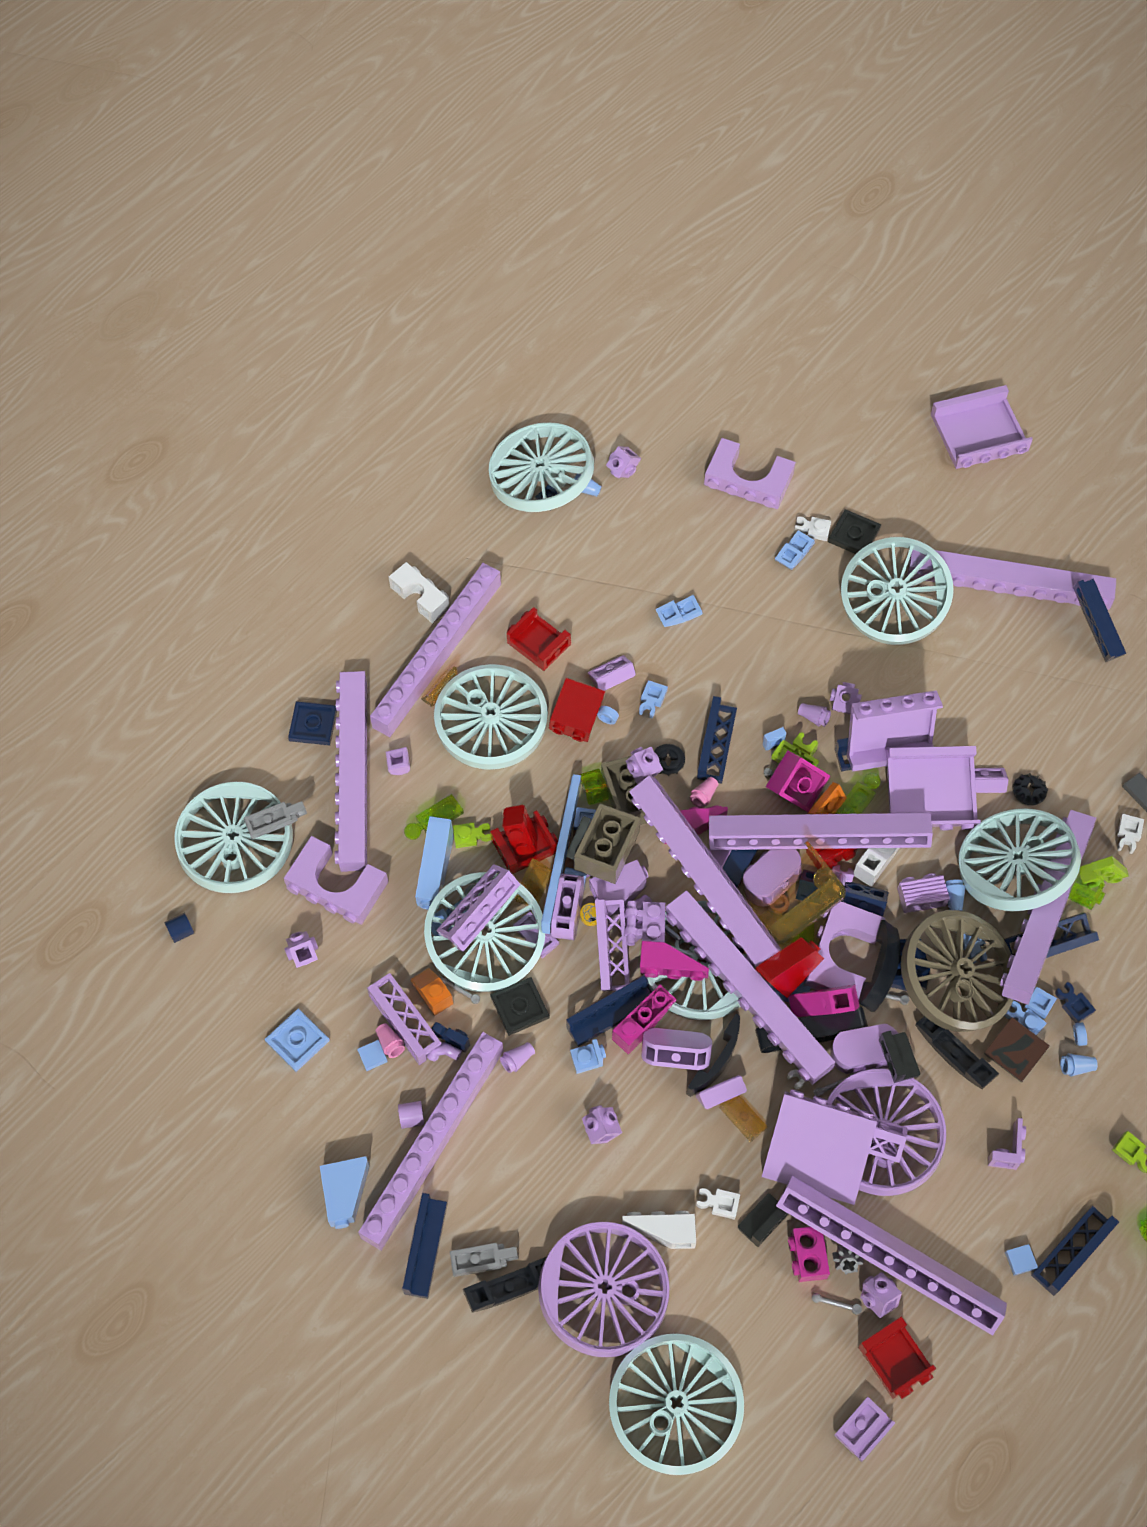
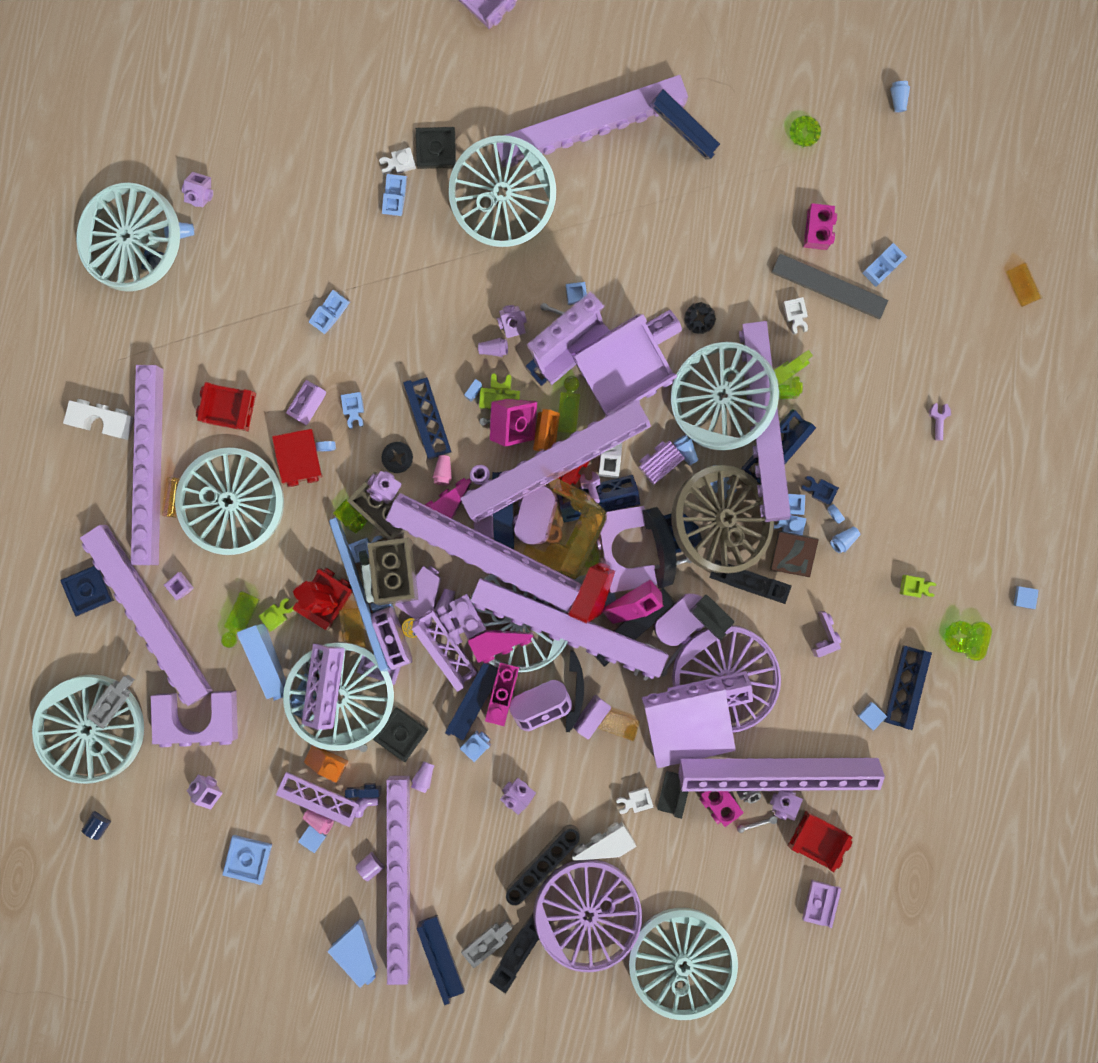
camera: 35 degrees left, 25 degrees up
lavender arch [704,438,796,509] -> none
none -> lavender cone [470,465,490,486]
none -> black beam [506,825,580,906]

